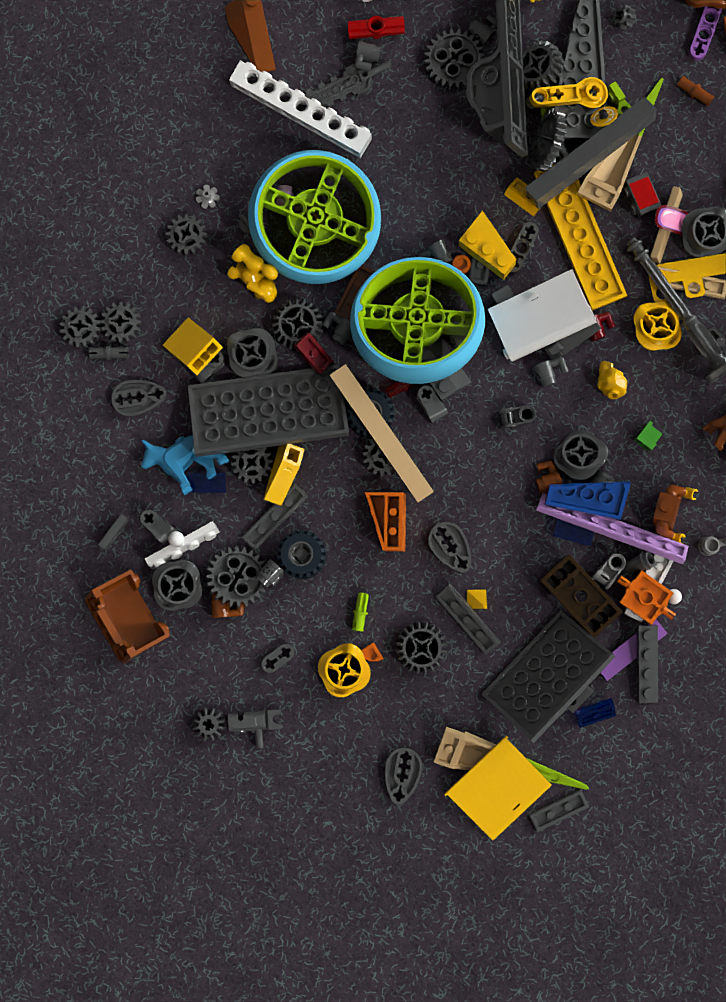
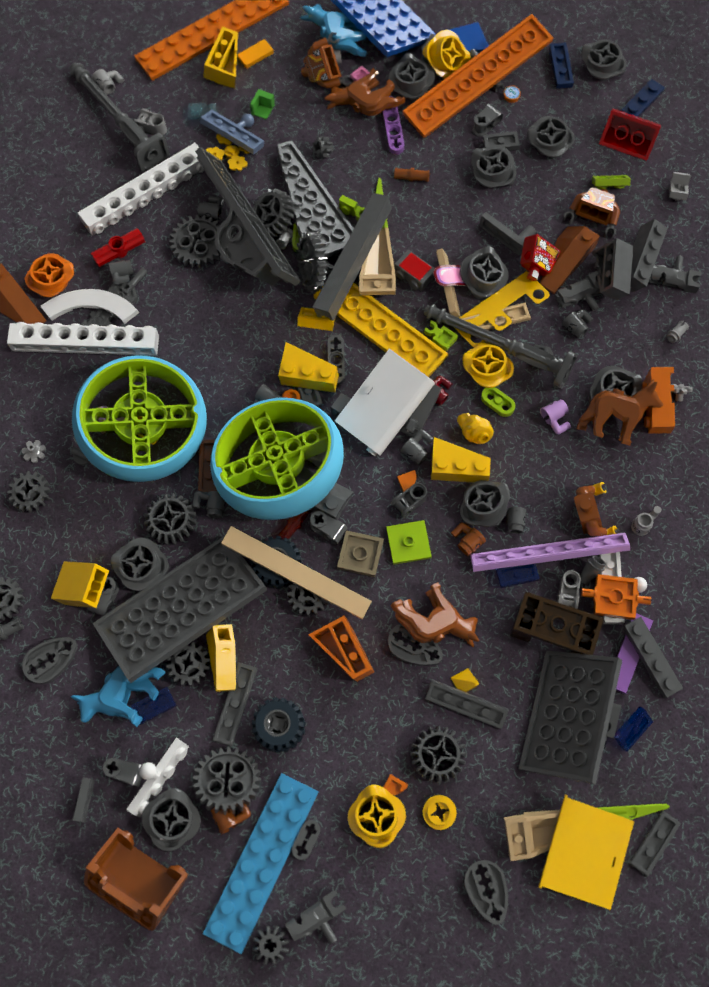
camera: 30 degrees left, 15 degrees down
yellow animal [227,244,278,303] -> none
dark grey piece [256,559,284,588] -> none
dark red plate [293,332,333,374] -> none
lime axle [351,592,369,632] -> none
yellow beam [529,77,608,109] -> none
blue wing [545,481,631,520] -> none
piece [590,106,618,127] -> none
bright green panel [634,421,662,452] -> none
none -> orange piece [25,253,74,297]
none -> white tile [41,289,139,324]
none -> dark azure plate [203,773,319,954]
none -> dark tan plate [337,530,384,577]
none -> lime plate [386,520,432,565]
none -> dark orange animal [390,582,480,647]
none -> orange tile [397,470,416,492]
none -> yellow gear [423,795,457,830]
none -> lime plate [424,321,458,352]
none -> yellow wedge [431,437,490,482]
none -> lime plate [481,387,515,417]
none -> lavender piece [540,399,571,435]

